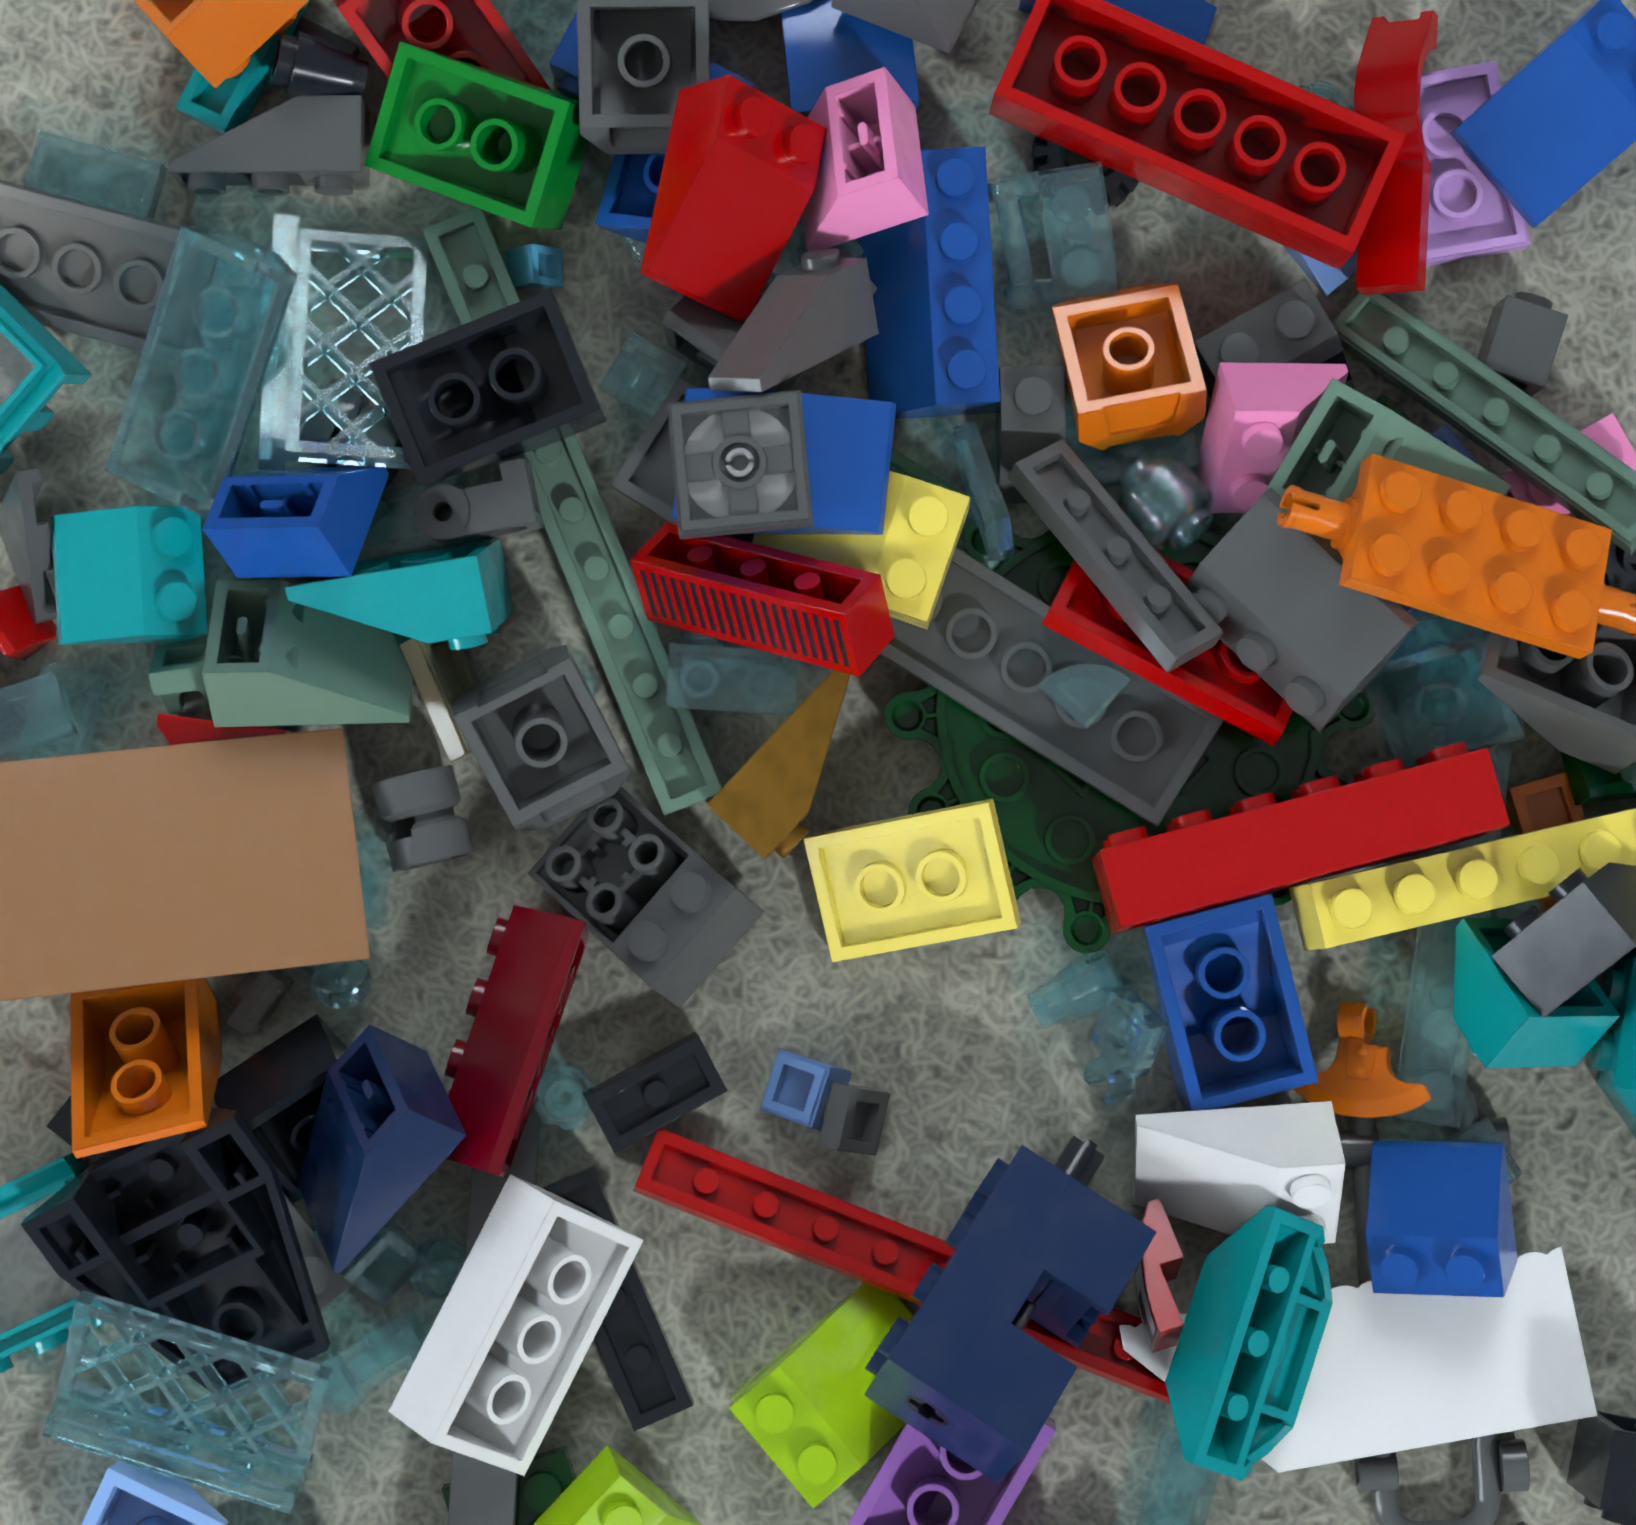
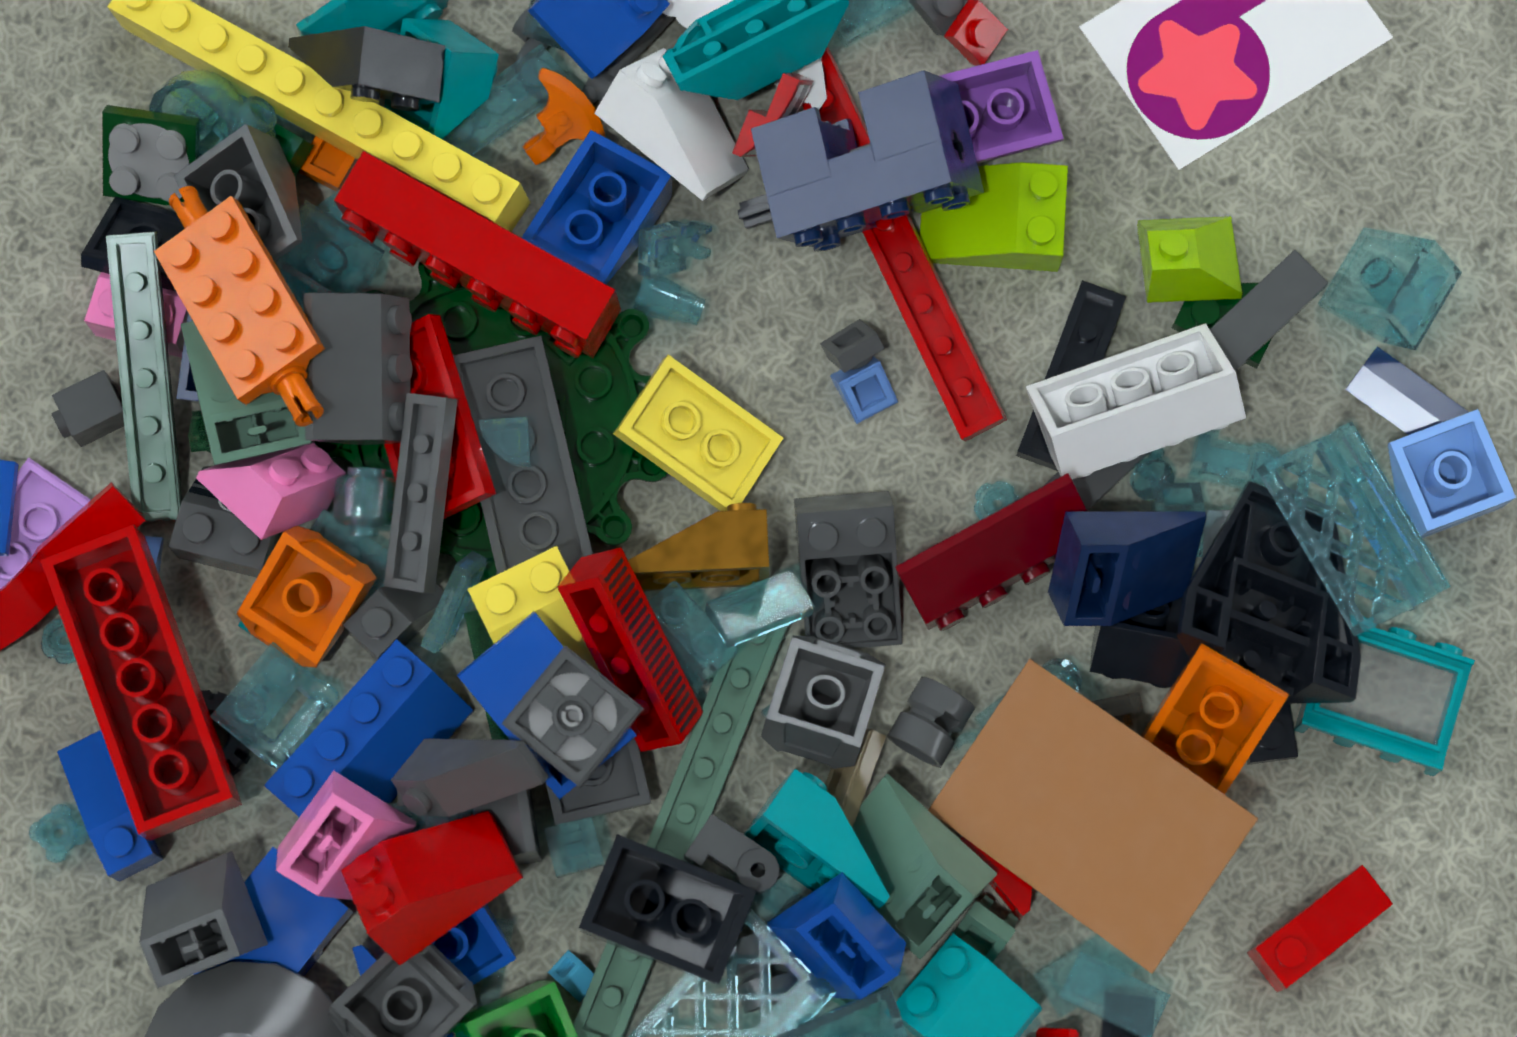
camera: 130 degrees left, 10 degrees down
black plate [582,1032,728,1153] -> none
none -> clear light blue tile [705,569,815,648]

